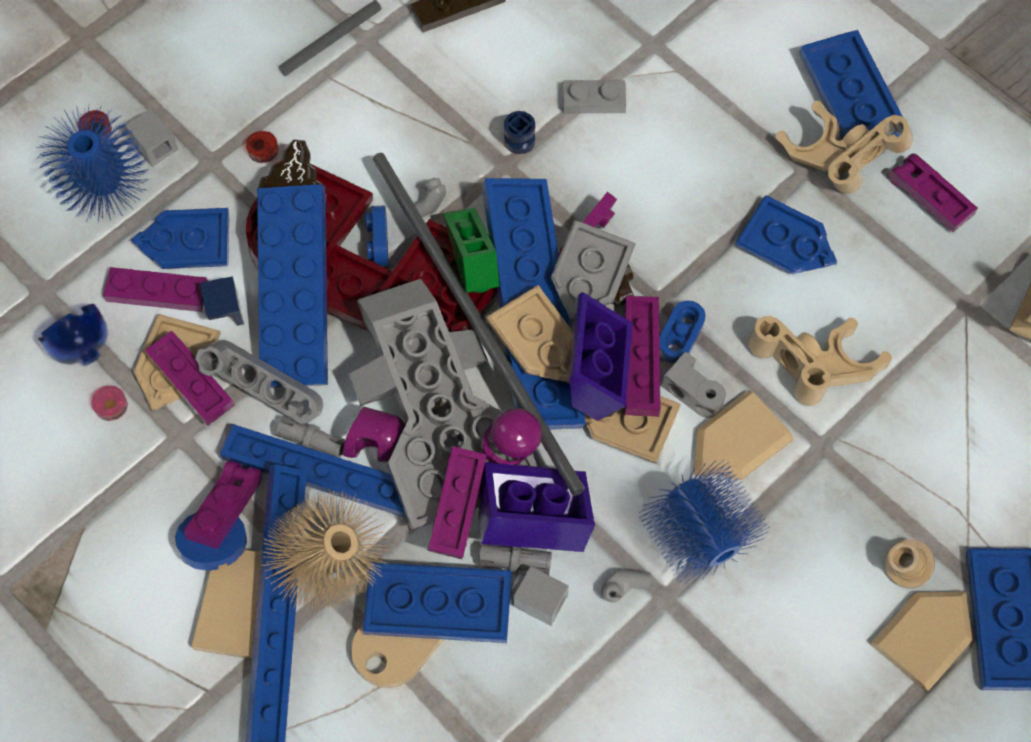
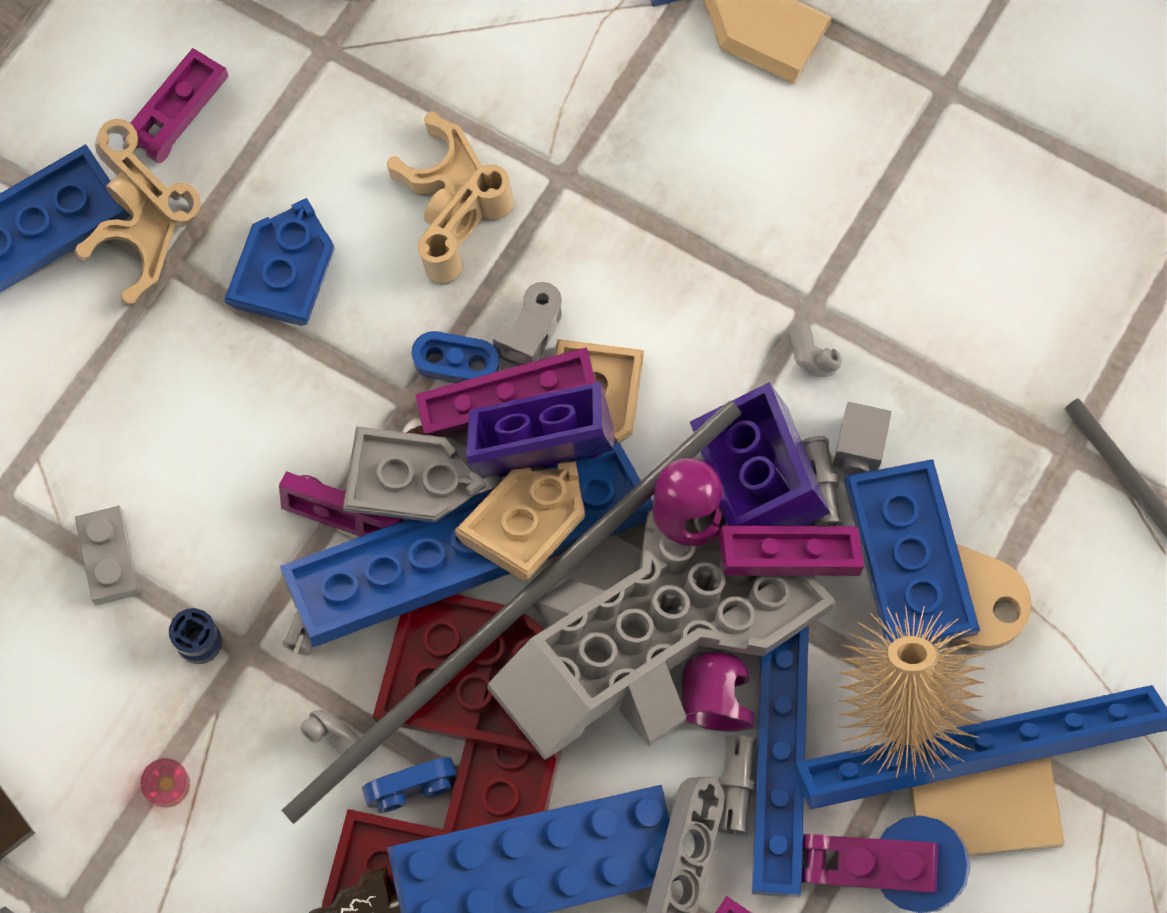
camera: 105 degrees left, 5 degrees up
green slope [443,208,500,293] -> none
blue piece [639,460,770,584] -> none
tan tile [693,390,794,480] -> none
tan piece [885,539,935,589] -> none
none -> clear pink tile [140,758,190,808]

